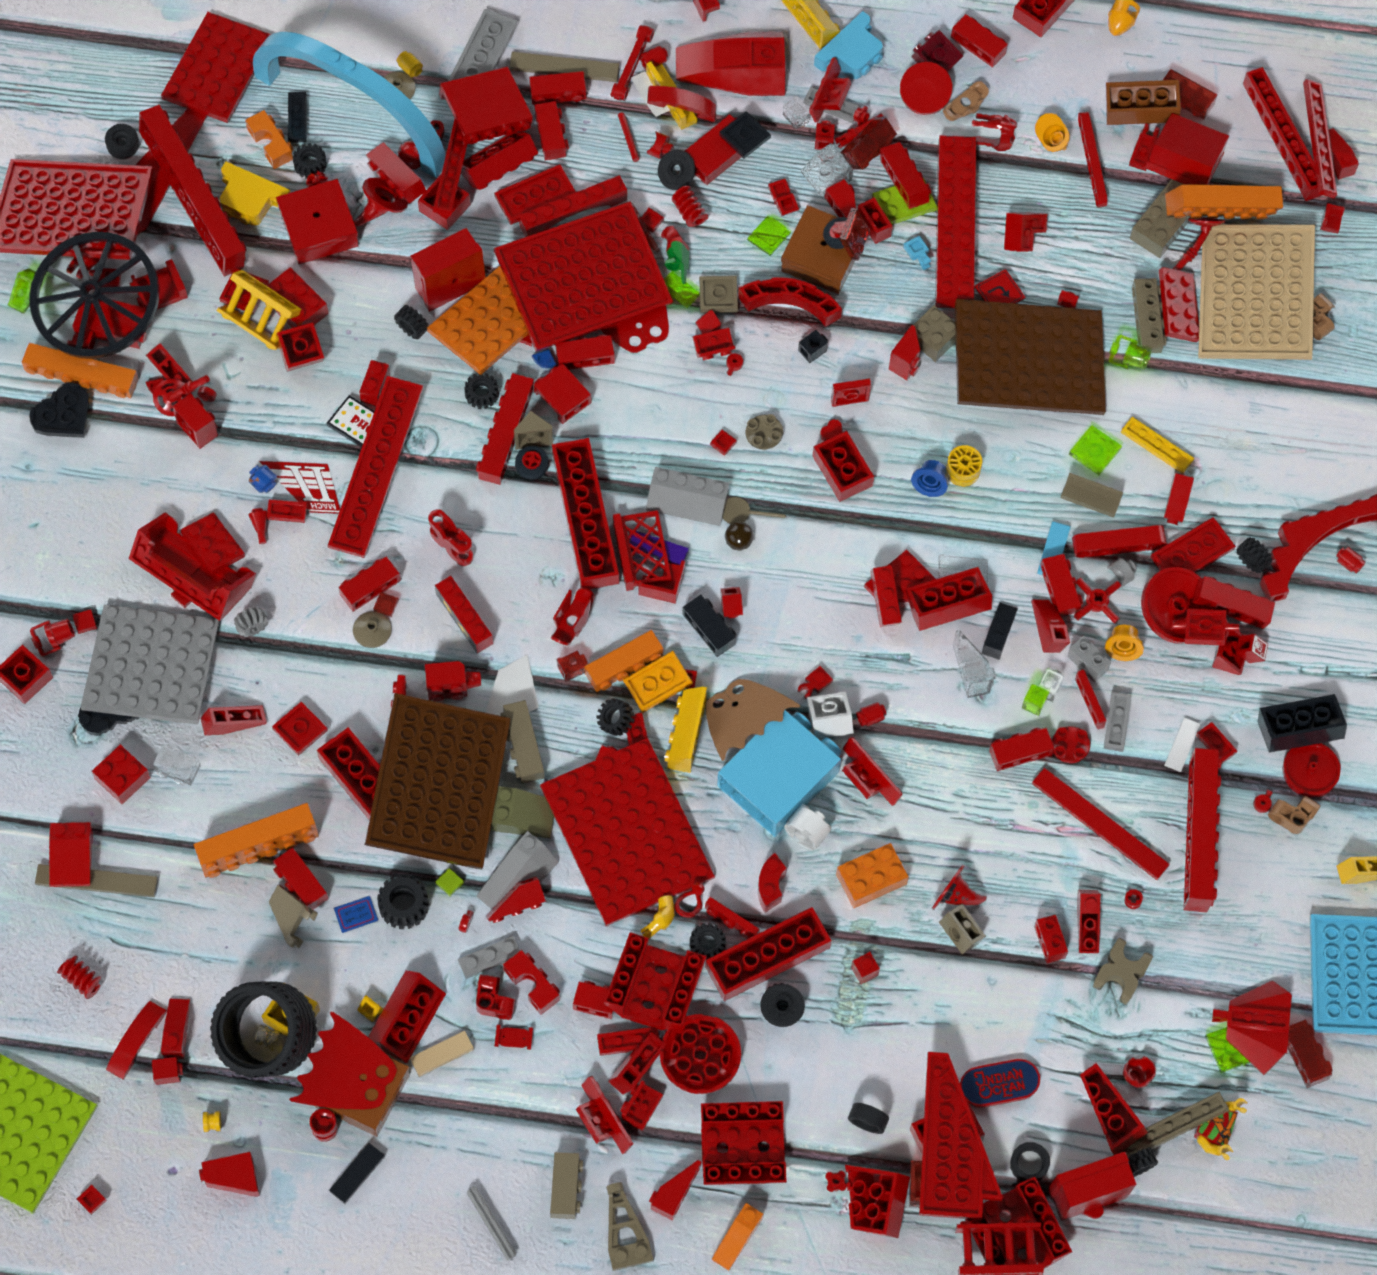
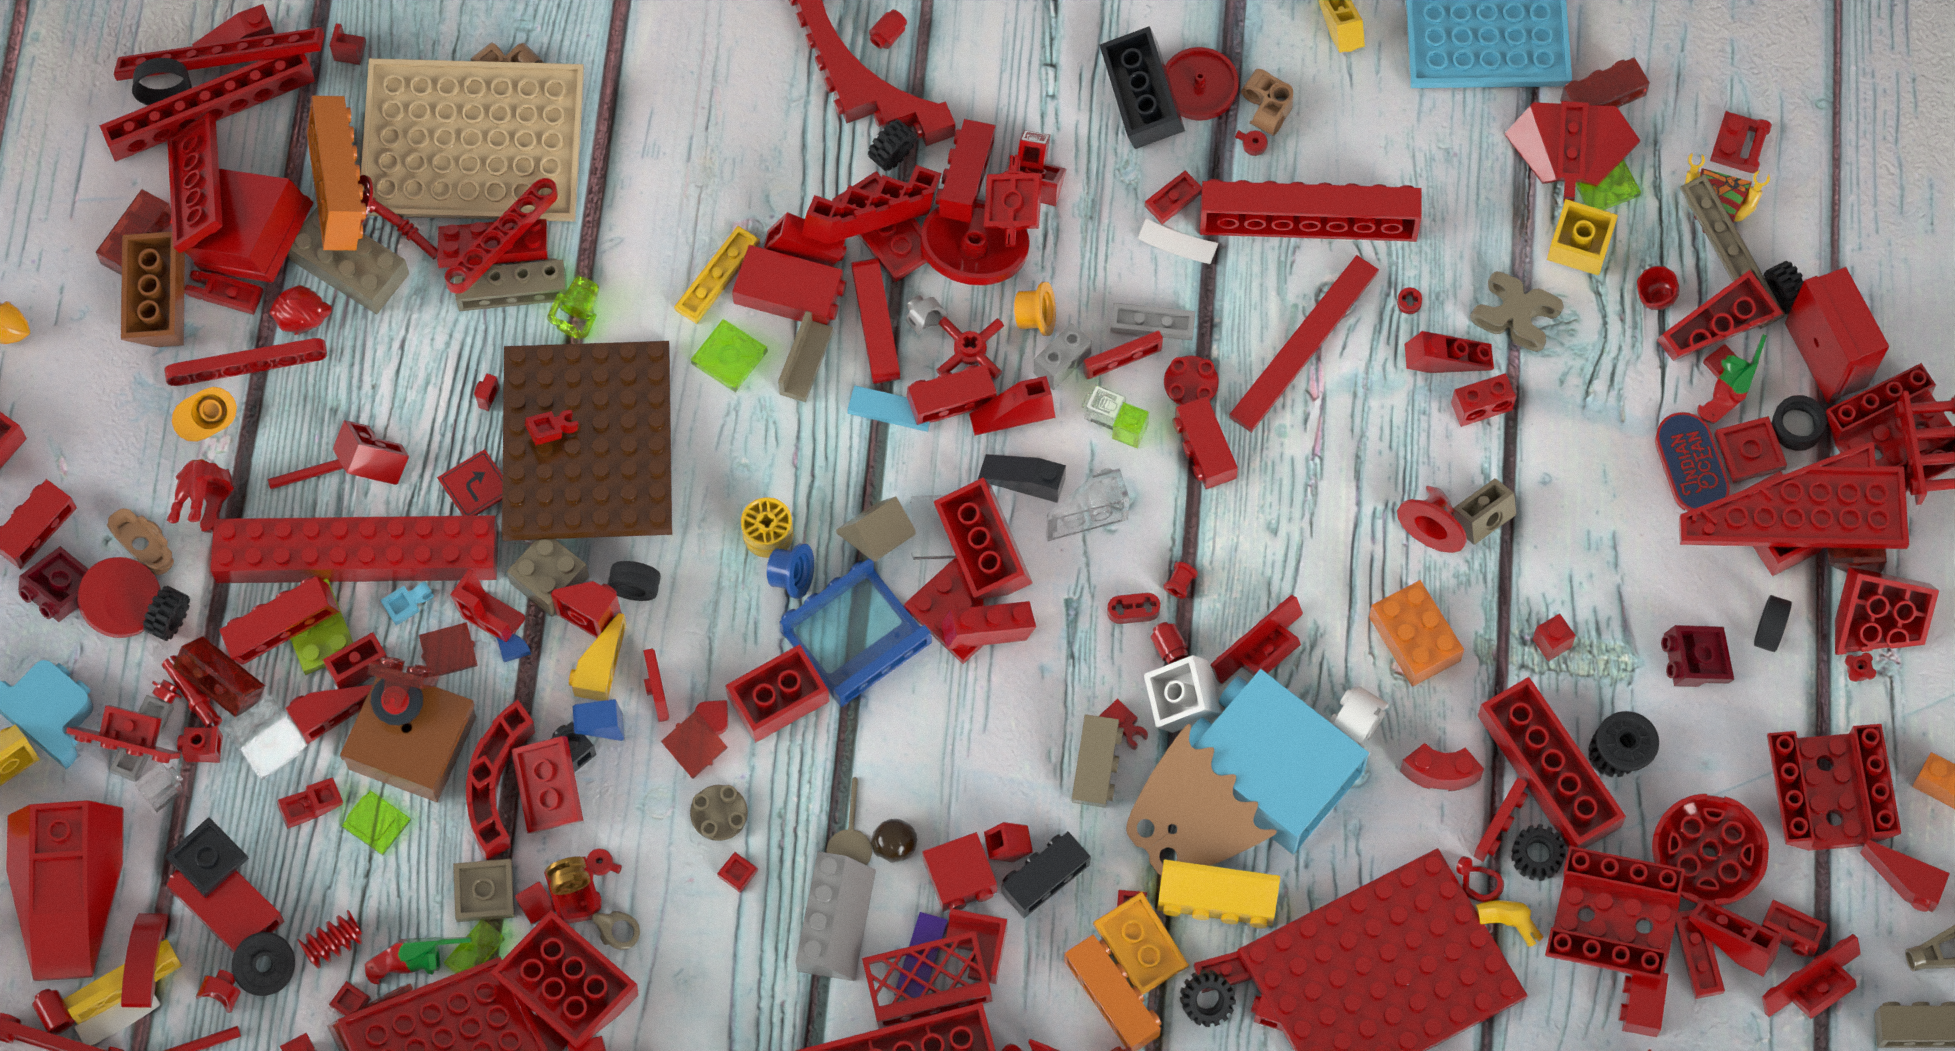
camera: 90 degrees left, 0 degrees up
none -> black tyre [132,58,192,106]
none -> black tyre [143,586,190,641]
none -> red plate [167,112,223,254]
none -> red bar [268,459,344,489]
none -> red hair [269,285,332,335]
none -> clear red piece [419,622,478,679]
none -> red beam [445,178,558,294]
none -> red panel [450,569,526,642]
none -> red slope [490,910,638,1049]
none -> blue tile [497,634,531,662]
none -> red plate [511,736,584,834]
none -> red plate [525,410,578,446]
none -> pearl gold wheel [545,856,591,895]
none -> yellow slope [569,613,626,701]
none -> blue slope [572,699,625,741]
none -> dark tan piece [592,911,640,950]
none -> black tyre [608,561,661,601]
none -> clear red piece [661,710,728,779]
none -> red brick [732,245,847,326]
none -> clear light blue panel [779,558,932,707]
none -> red brick [802,165,942,244]
none -> dark tan slope [836,496,916,562]
none -> red brick [922,832,997,912]
none -> dark tan brick [1072,714,1124,808]
none -> red beam [1107,593,1161,624]
none -> red bush [1163,562,1198,599]
none -> yellow brick [1547,199,1618,276]
none -> dark red plate [1661,625,1734,687]
none -> animal [1697,334,1767,424]
none -> red tile [1703,344,1737,378]
none -> red plate [1710,111,1772,173]
none -> red plate [1714,416,1787,483]

